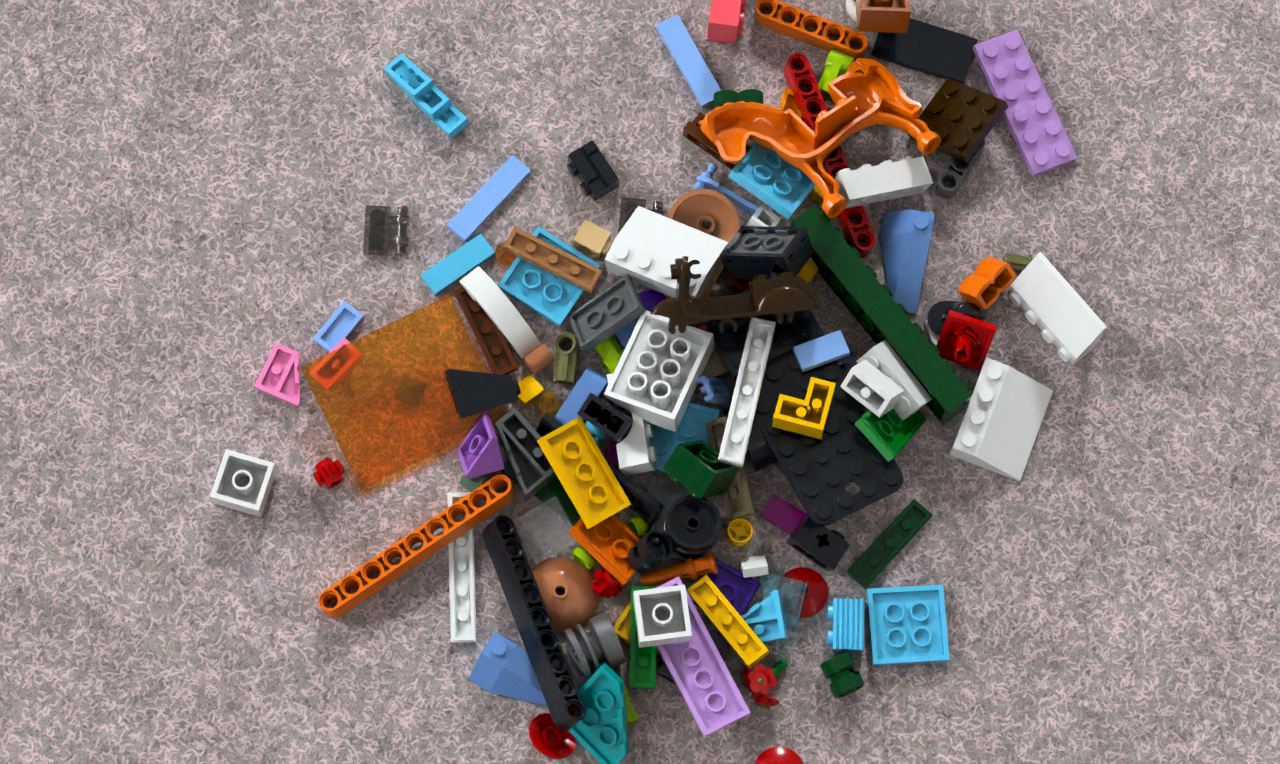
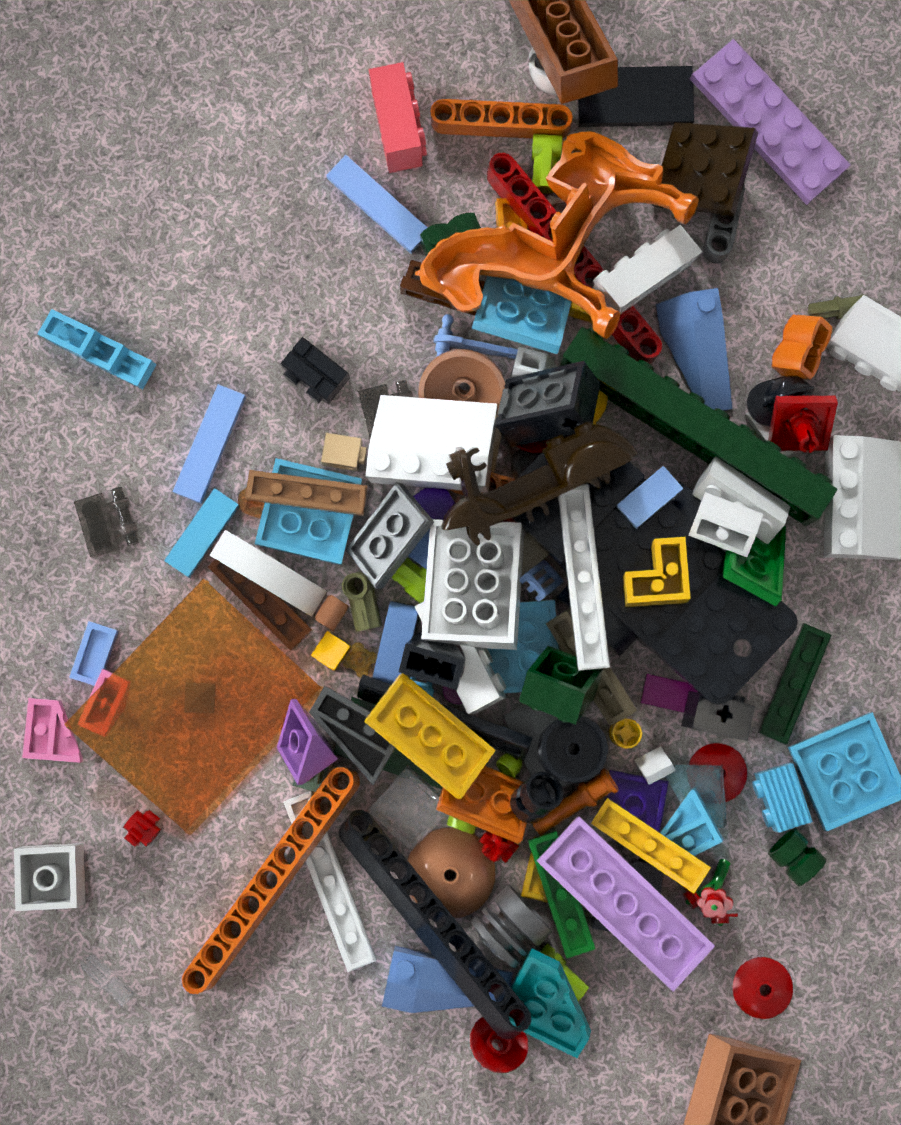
camera: 10 degrees left, 10 degrees up
black slope [444,369,521,419] -> none
white brick [633,585,692,648] -> none

